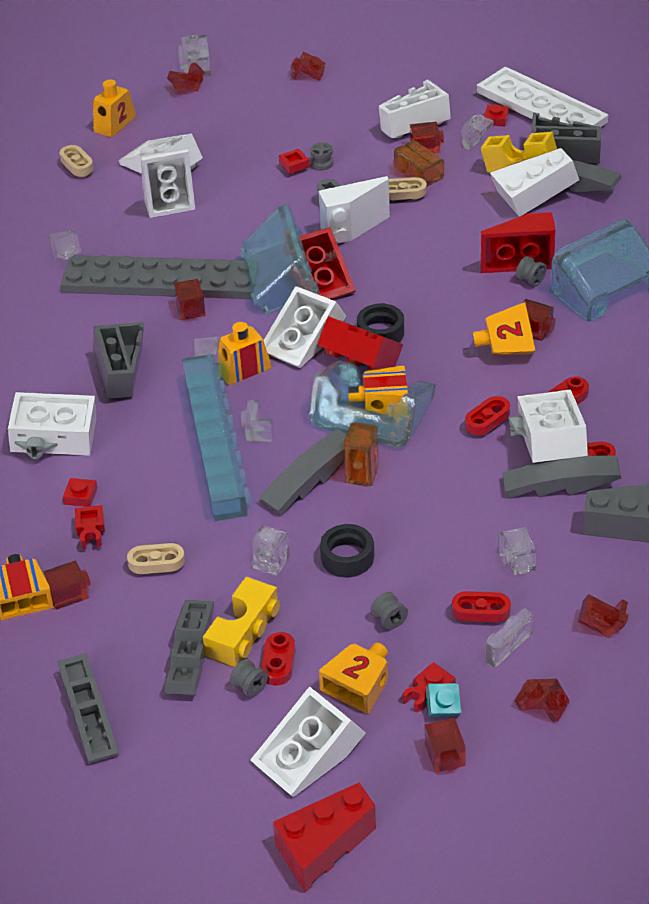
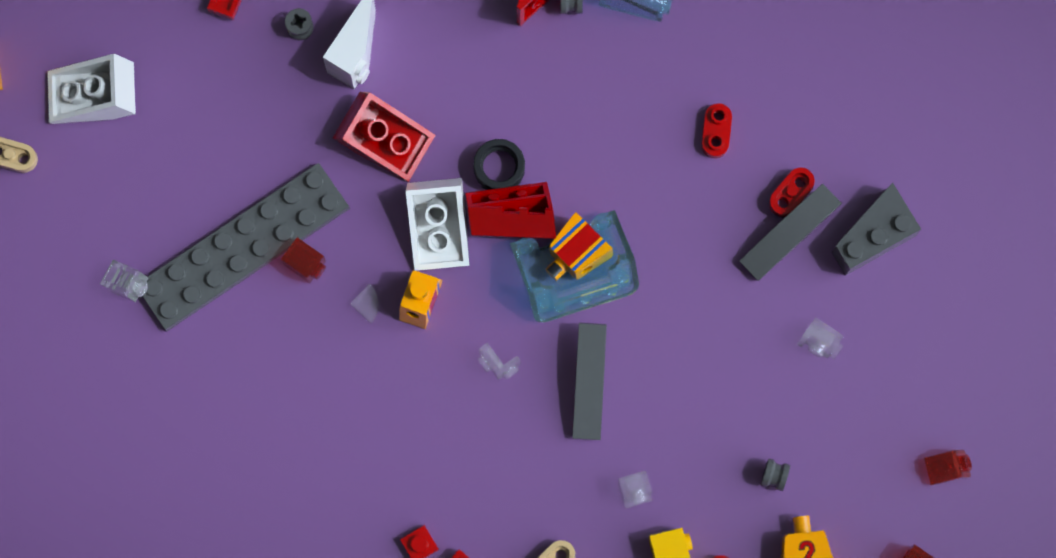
camera: 45 degrees left, 35 degrees up
white piece [8,392,96,459] -> none
dark grey wedge [93,322,144,399] -> none
white slope [141,149,195,218] -> none
clear light blue brick [182,354,251,521] -> none
clear light blue windscreen [240,203,320,314] -> none
black tyre [320,524,375,577] -> none
clear orange brick [344,422,379,487] -> none
red plate [402,662,456,713] -> none
plate [426,683,461,717] -> none
red plate [452,591,511,622] -> none
red plate [465,396,510,435] -> none
light orange torso [472,303,536,355] -> none
clear plate [485,608,533,668] -> none
white piece [509,390,588,463] -> none
clear red brick [523,299,556,341] -> none
clear red bracket [578,594,629,638] -> none

